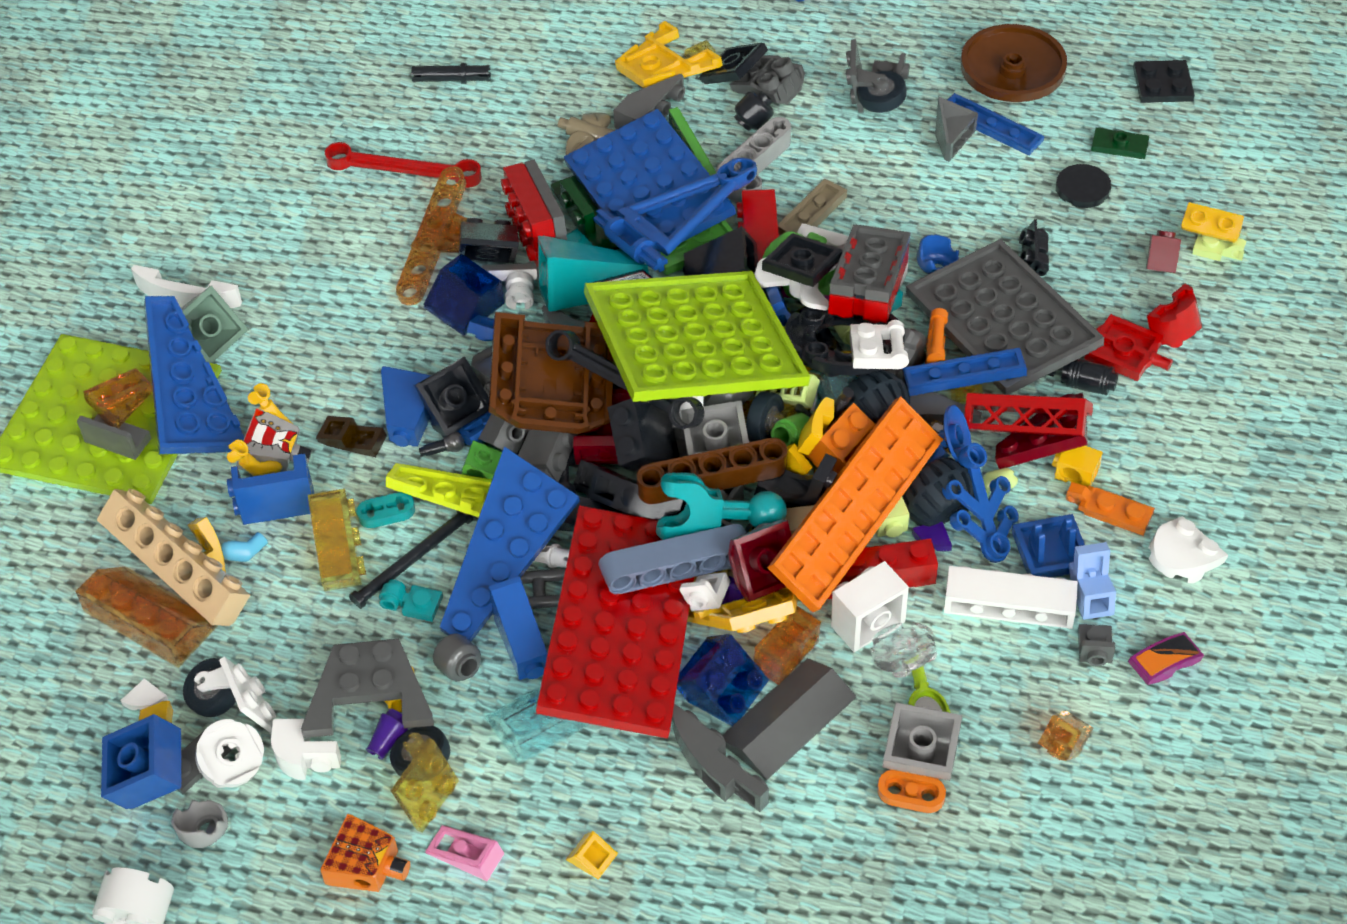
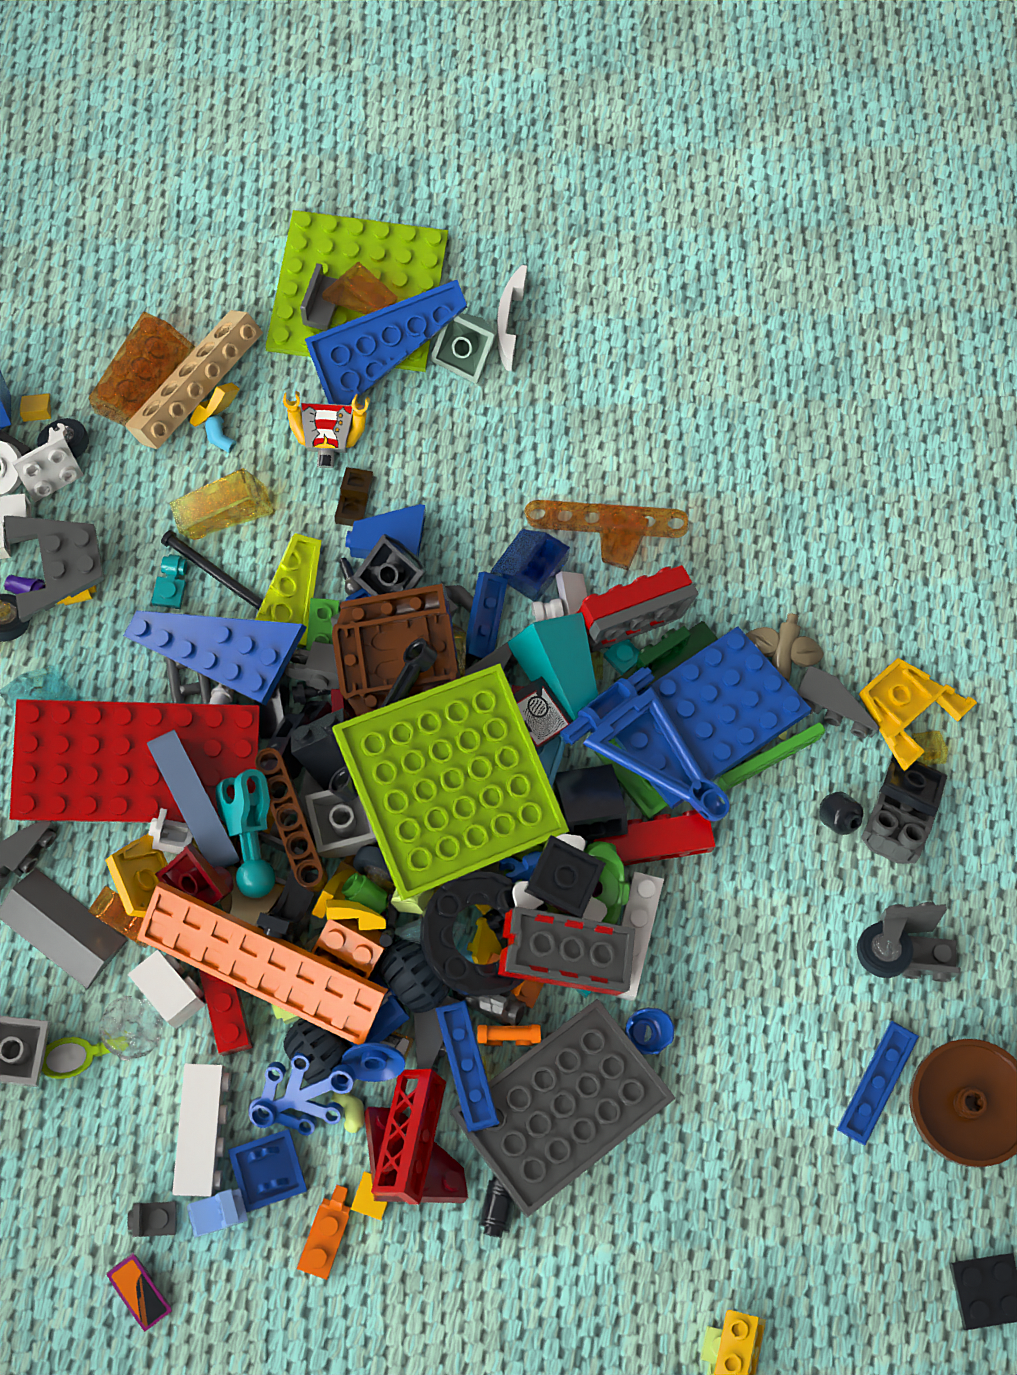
camera: 75 degrees right, 20 degrees up
white tile [120,679,168,710] -> none
blue panel [227,454,317,525] -> none
red piece [325,142,482,188] -> none
teal beam [356,492,415,528] -> none
black pin [411,63,491,84] -> none
dark grey head [433,633,481,682] -> none
black slope [458,218,519,263] -> none
blue slope [489,576,548,680] -> none
clear blue slope [677,634,769,726] -> none
light grey beam [716,117,791,203] -> none
dark tan plate [778,179,847,235] -> none
white plate [850,320,909,369] -> none
dark purple tile [912,521,952,552] -> none
dark grey slope [935,96,978,162] -> none
black hinge [1019,219,1049,276] -> none
clear orange brick [1038,710,1094,761] -> none
black tile [1056,164,1111,208] -> none
red plate [1084,314,1173,381] -> none
dark green plate [1091,127,1149,160] -> none
slope [1146,230,1181,273] -> none
red cylinder [1147,283,1202,348] -> none
white slope [1148,516,1228,583] -> none

